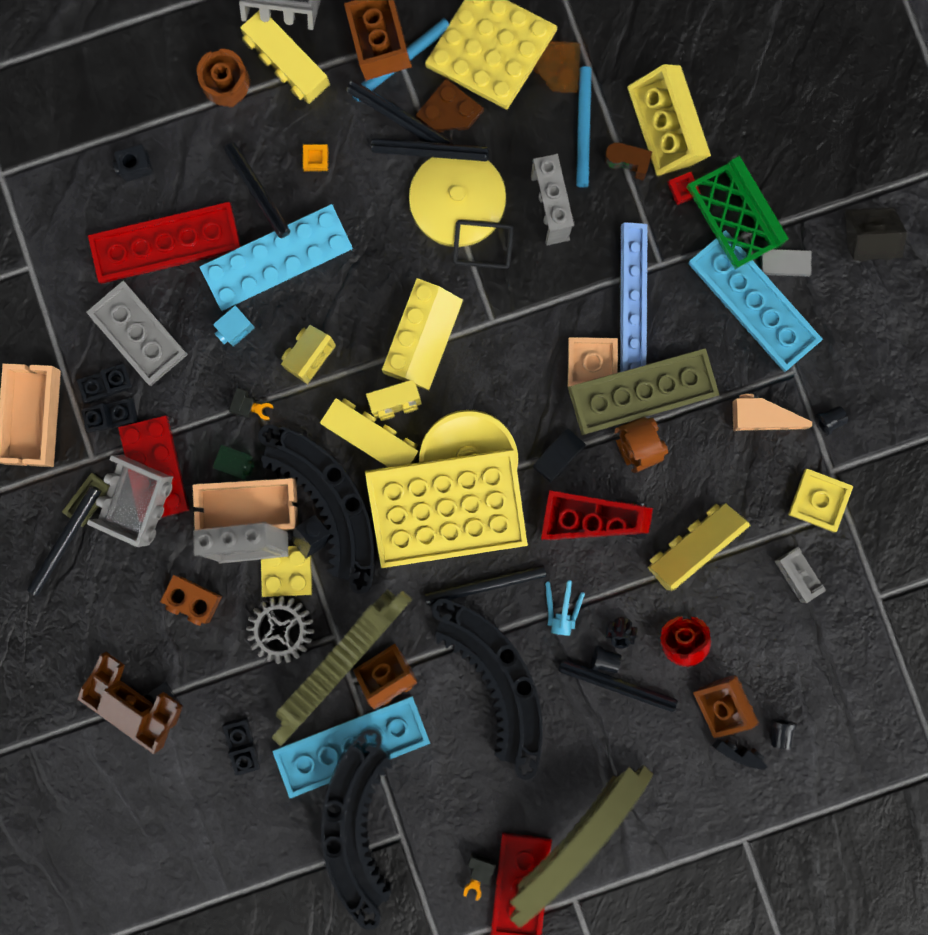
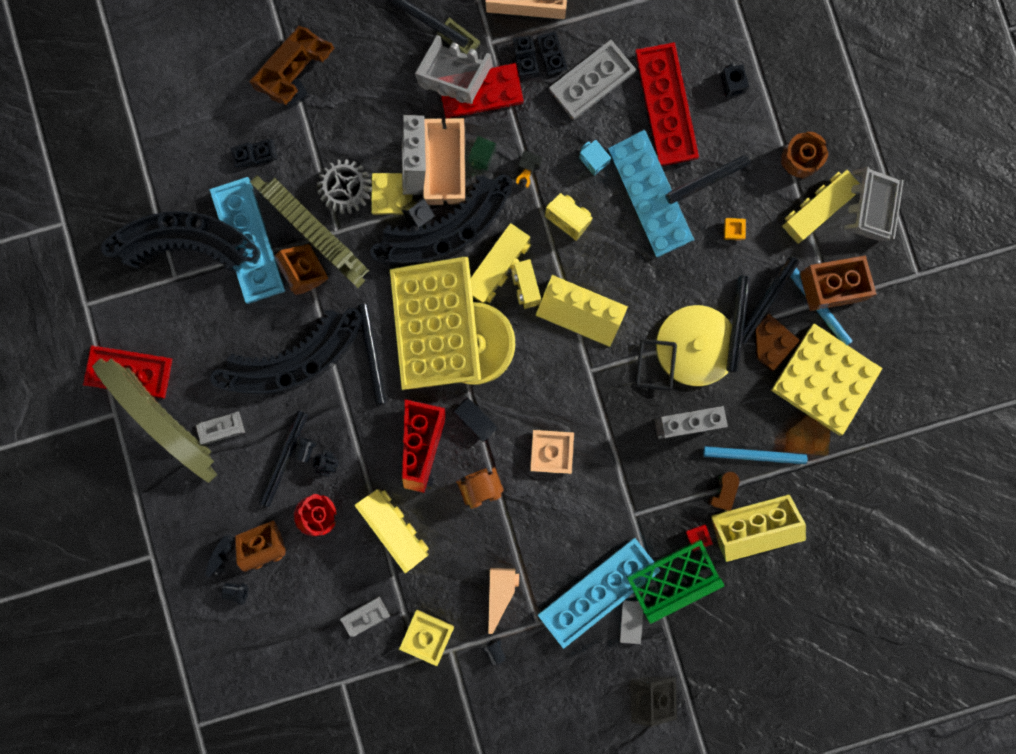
camera: 90 degrees right, 0 degrees up
dark orange brick [160,575,222,626] -> none
pearl dark grey piece [463,852,495,901] -> none
medium azure plant [546,580,585,636] -> none
olive plate [568,348,719,435] -> none
light blue plate [620,222,647,372] -> none
none -> light grey hinge [196,412,245,445]

